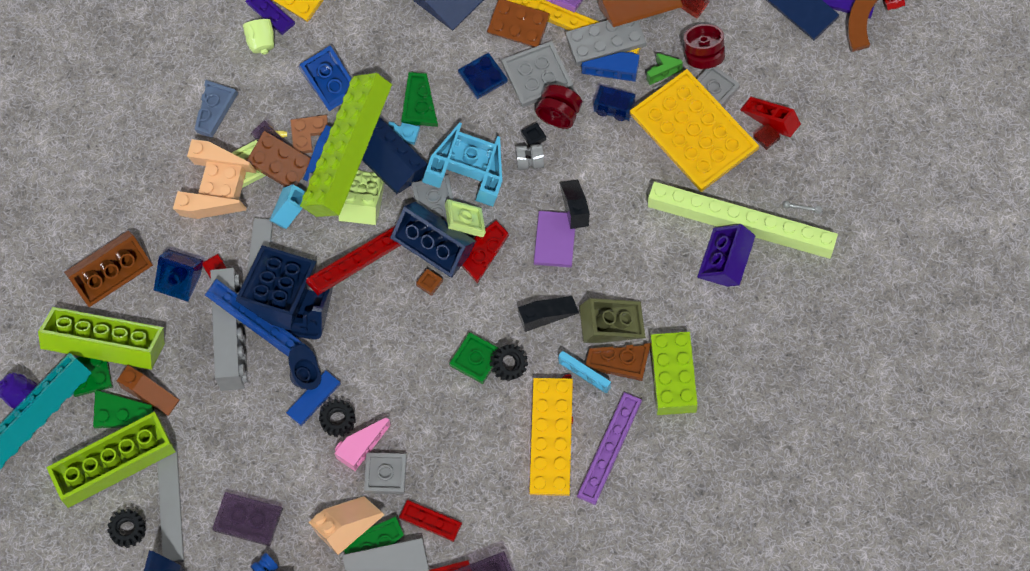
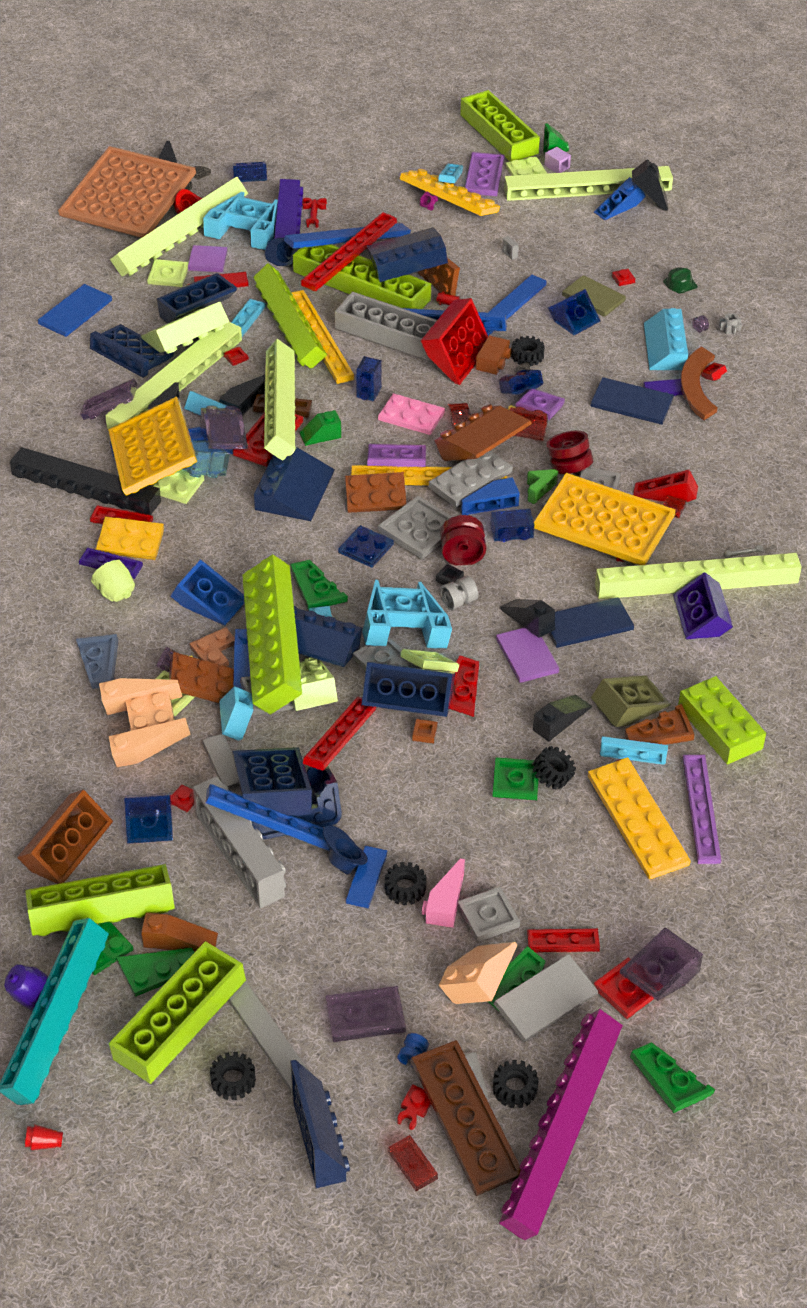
camera: 30 degrees left, 20 degrees down
none -> dark blue tile [549,597,634,648]

